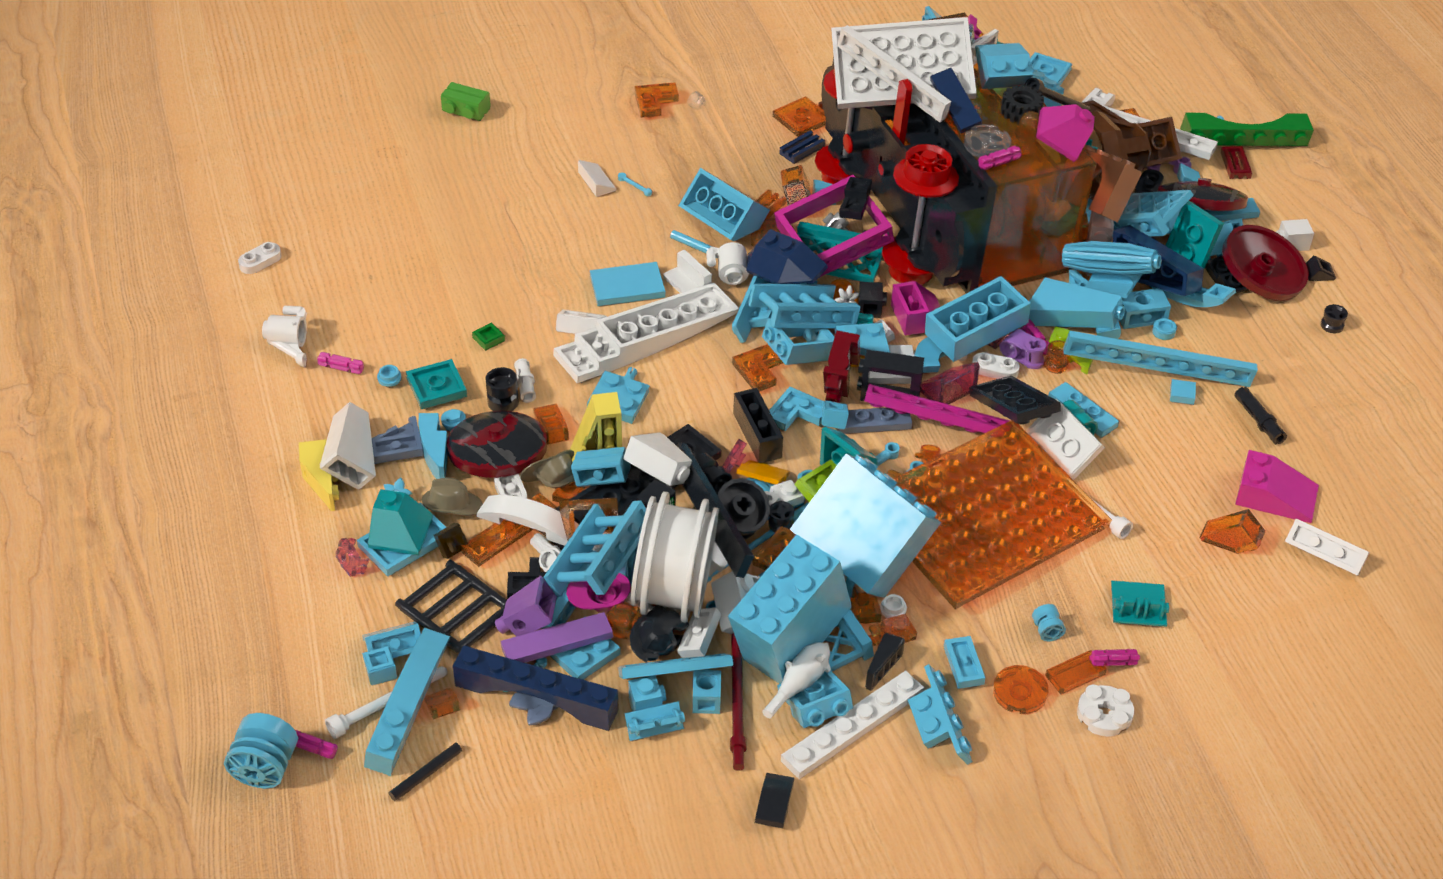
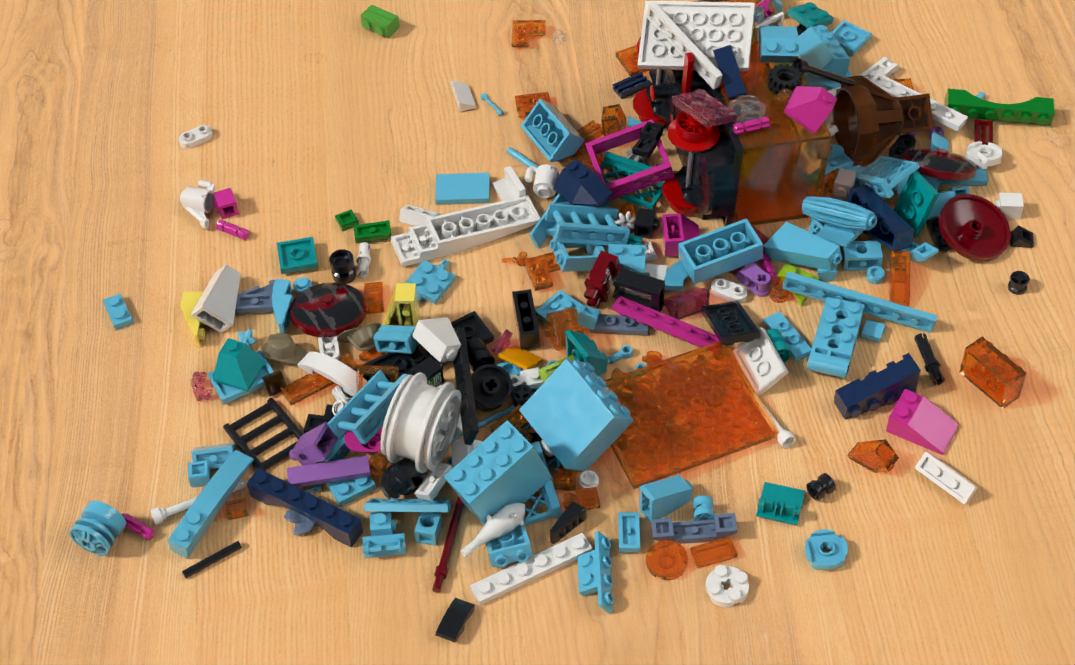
camera: 15 degrees right, 5 degrees up
medium azure plate [377,365,402,387] -> none
nougat arch [1051,144,1142,222] -> none
dark pink axle [1089,649,1140,666] -> none
none -> medium azure plate [103,293,133,330]
none -> dark pink brick [212,188,239,219]
none -> green plate [353,220,392,244]
none -> clear orange hand [501,252,528,266]
none -> clear orange plate [515,92,551,119]
none -> clear orange piece [545,308,584,351]
none -> medium azure slope [639,475,693,523]
none -> sand blue slope [651,513,738,543]
none -> clear pink plate [672,89,737,127]
none -> medium azure plate [804,529,848,570]
none -> black wheel [806,473,836,501]
none -> medium azure hinge [807,296,865,379]
none -> dark blue wedge [834,353,921,420]
none -> clear orange slope [889,251,910,307]
none -> clear orange brick [959,336,1027,409]
none -> white plate [965,141,1002,169]

